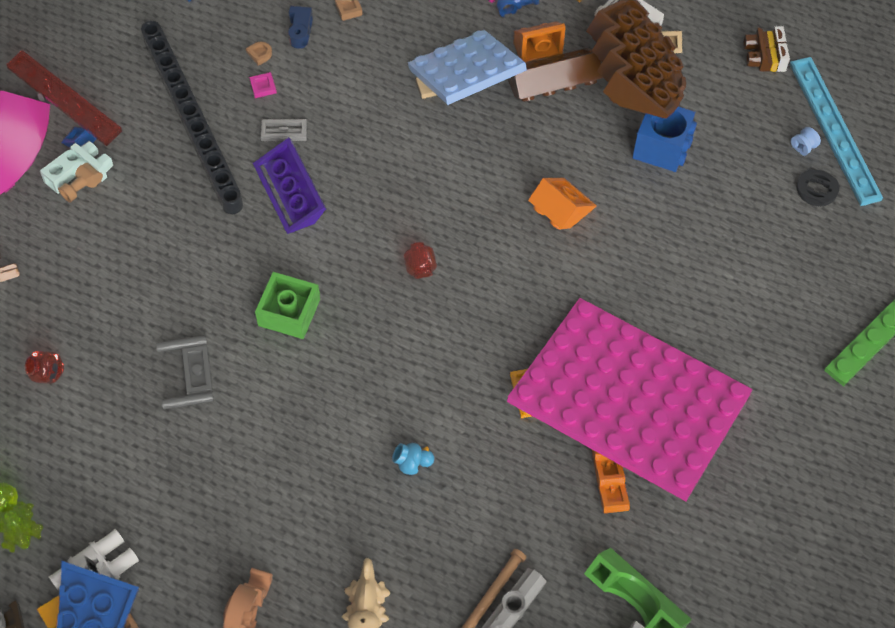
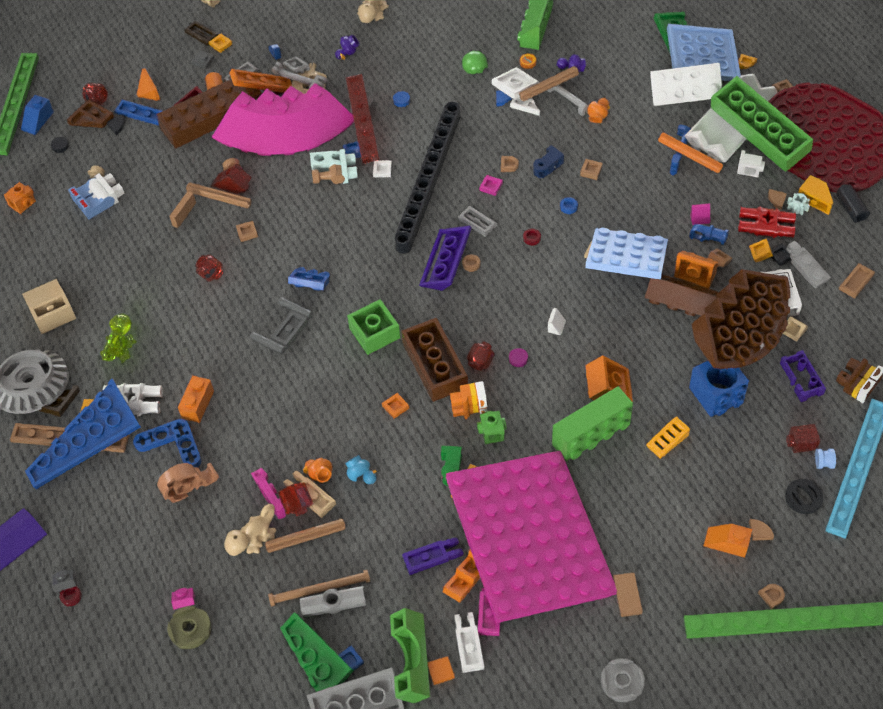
camera: 45 degrees right, 5 degrees down
none -> blue beam [133,419,201,468]
none -> orange brick [178,375,214,423]
none -> medium nougat tile [236,221,258,242]
none -> dark pink hinge [251,468,287,519]
none -> medium nougat axle [265,519,346,553]
none -> clear red brick [278,482,314,516]
none -> tan hinge [283,471,336,518]
none -> blue plate [288,267,330,291]
none -> orange animal [303,458,333,483]
none -> white tile [373,160,392,177]
none -> orange tile [382,393,409,419]
none -> blue tile [393,91,410,107]
none -> reddish brown brick [401,318,468,402]
none -> dark purple hinge [402,537,464,575]
none -> orange tile [427,656,455,685]
none -> green leg [441,445,462,486]
none -> orange hips [450,381,488,420]
none -> white hinge [454,612,484,673]
none -> medium nougat tile [462,254,481,272]
none -> bright green brick [477,411,507,444]
none -> dark pink hinge [478,588,500,636]
none -> magenta tile [509,348,528,367]
none -> dark red tile [523,229,541,246]
none -> white slope [548,308,566,335]
none -> bright green brick [552,386,633,461]
none -> blue tile [560,197,578,214]
none -> light grey tile [601,658,645,702]
none -> medium nougat tile [613,573,643,617]
none -> light orange slope [646,417,690,459]
none -> orange slope [704,524,752,558]
none -> medium nougat plate [708,248,732,267]
none -> medium nougat tile [749,519,774,541]
none -> medium nougat tile [758,584,785,609]
none -> dark purple piece [780,350,826,402]
none -> clear red brick [786,424,820,453]

